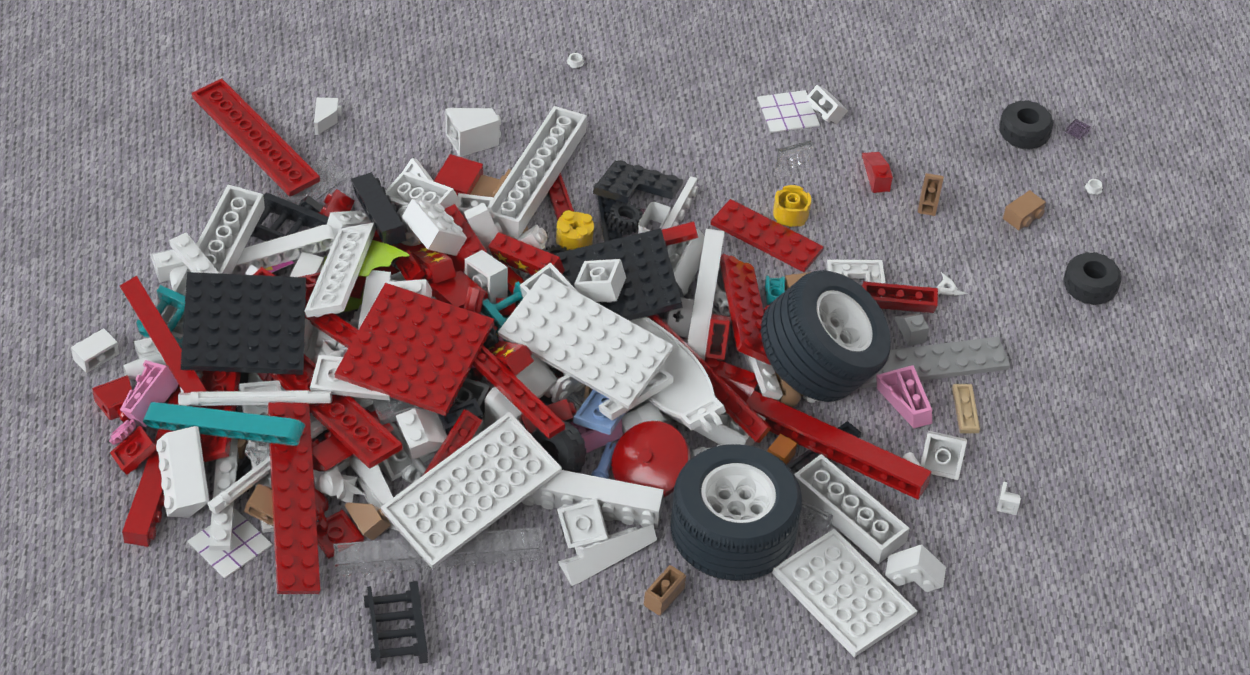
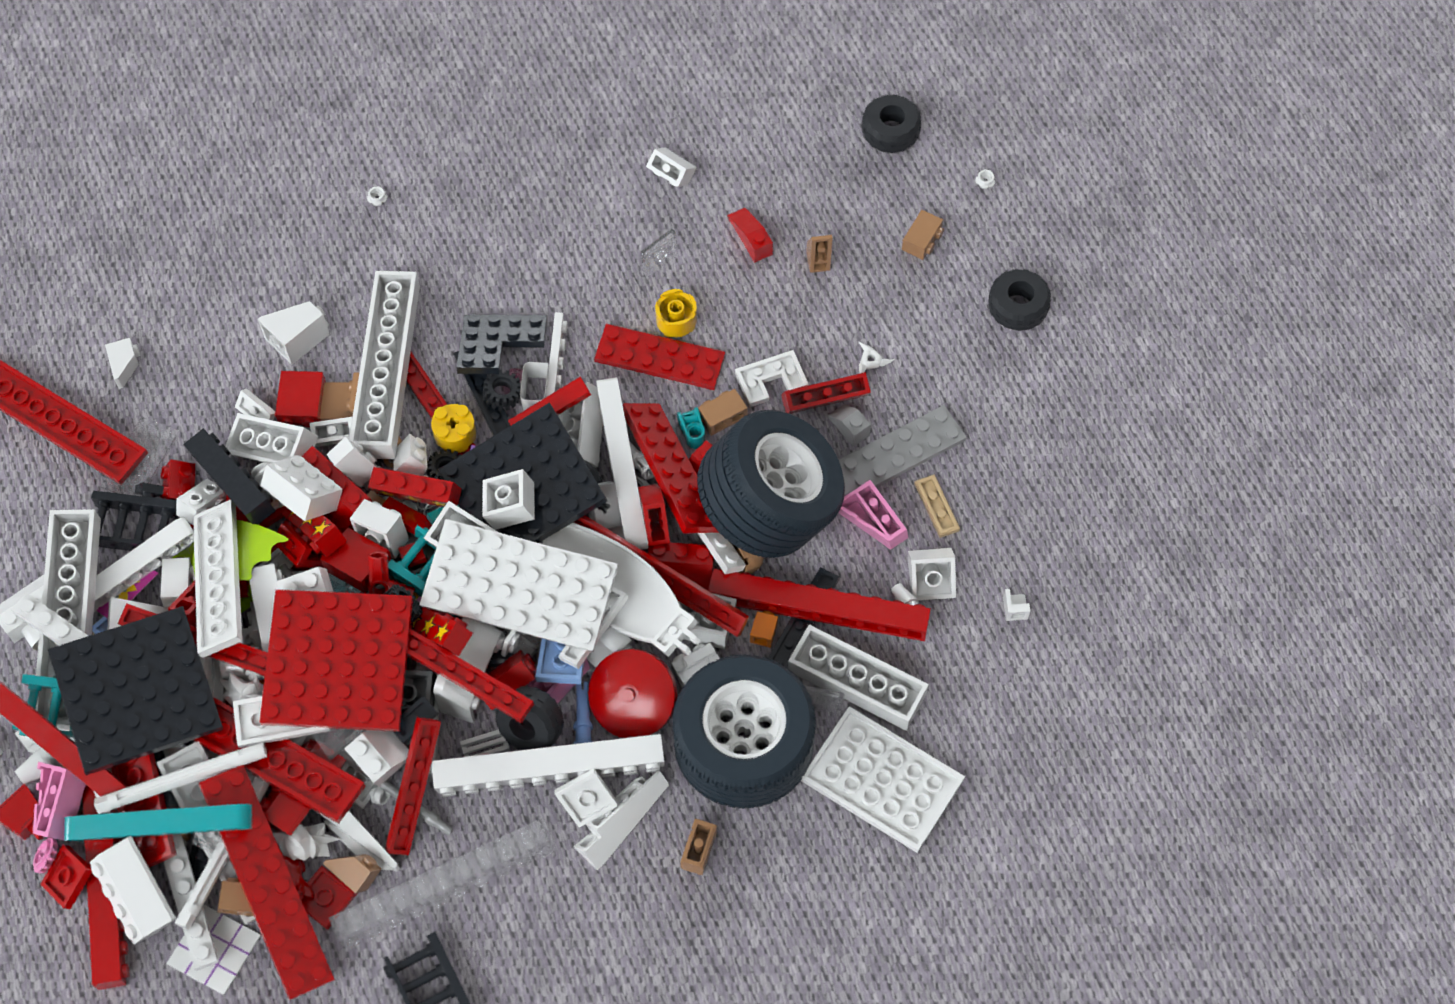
camera: 15 degrees left, 15 degrees up
white plate [380,412,562,569] -> none
white piece [757,90,820,133] -> none
white brick [885,544,946,592] -> none
clear purple tile [1066,119,1090,140] -> none

